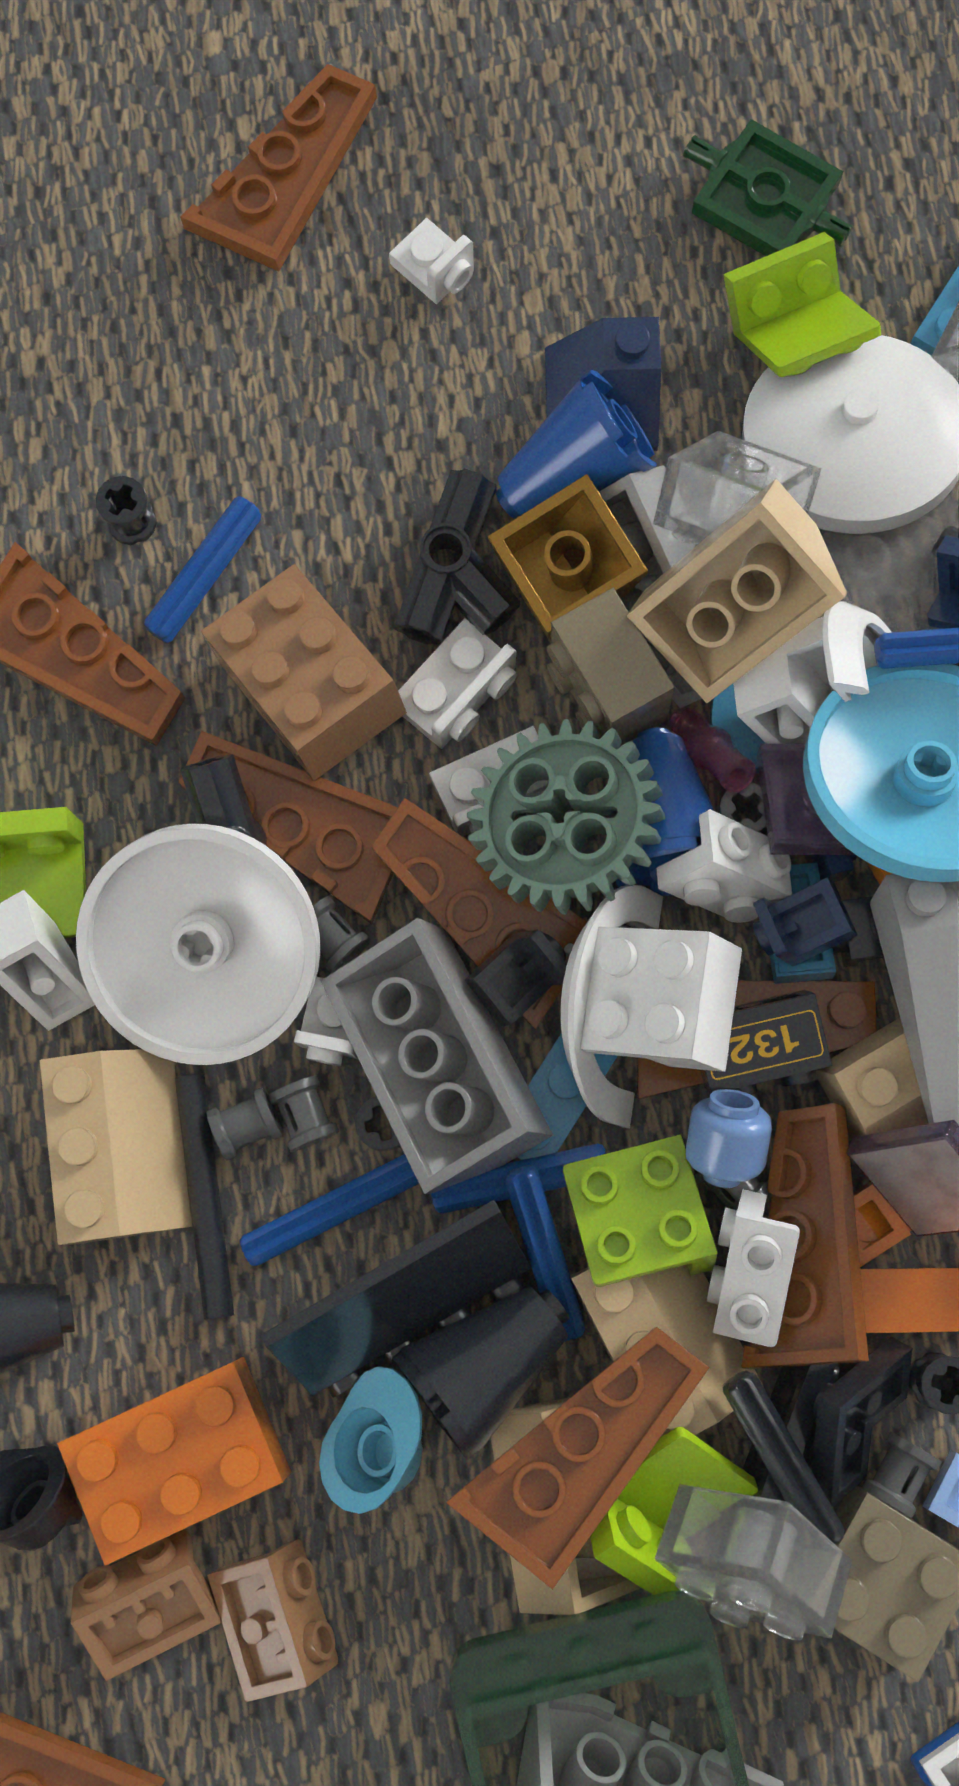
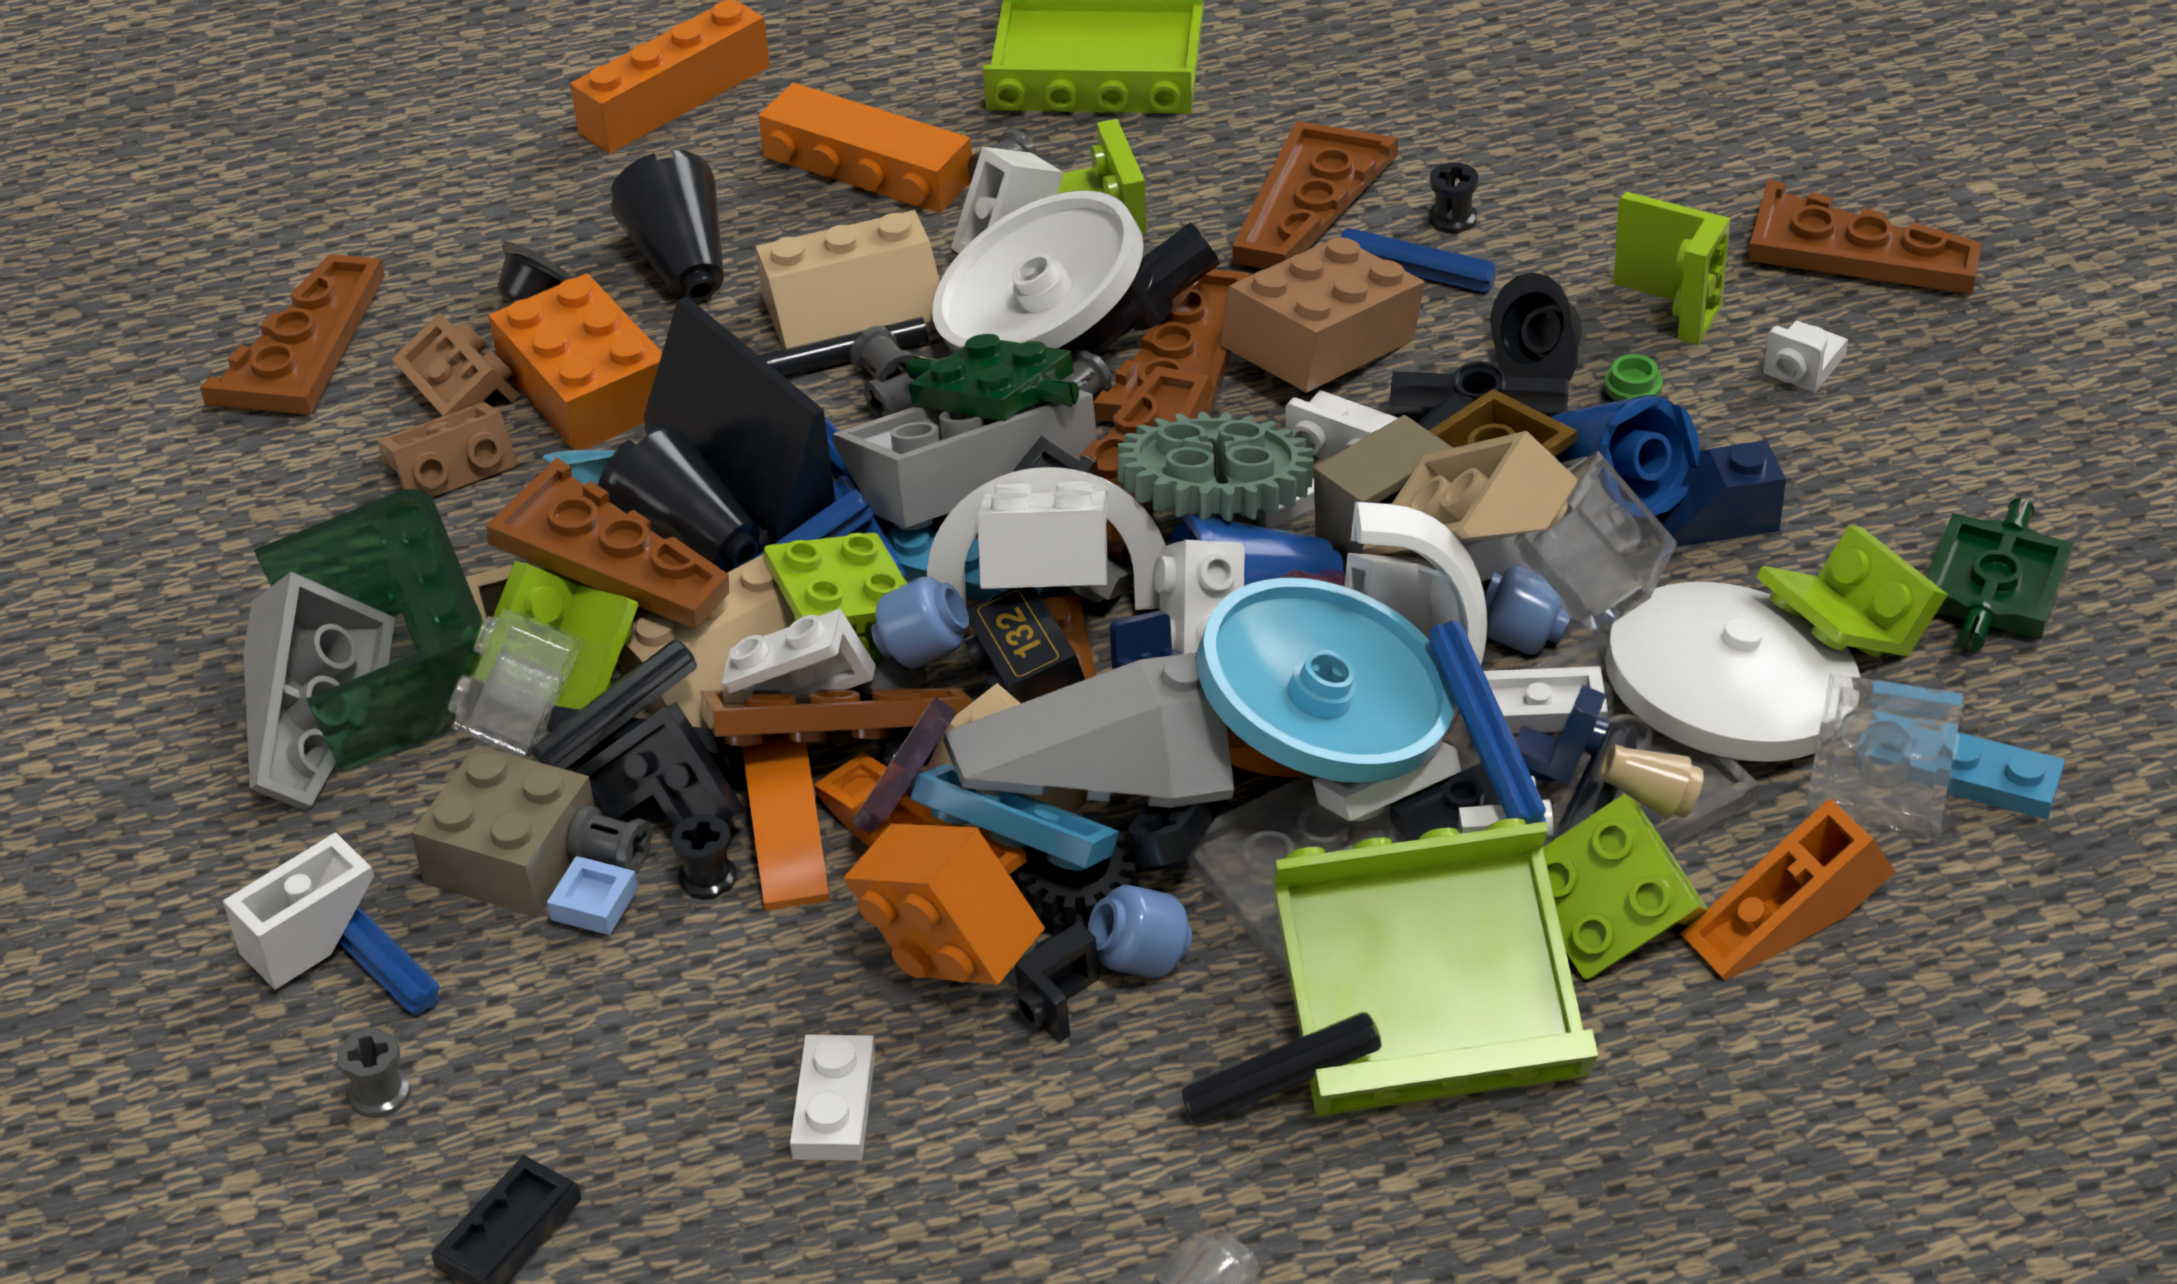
camera: 80 degrees right, 35 degrees down
none -> dark green plate [907,334,1079,421]
none -> white plate [1483,666,1608,734]
none -> black piece [1490,272,1582,381]
none -> bright green plate [1605,354,1663,401]
none -> lime bracket [1613,192,1730,345]

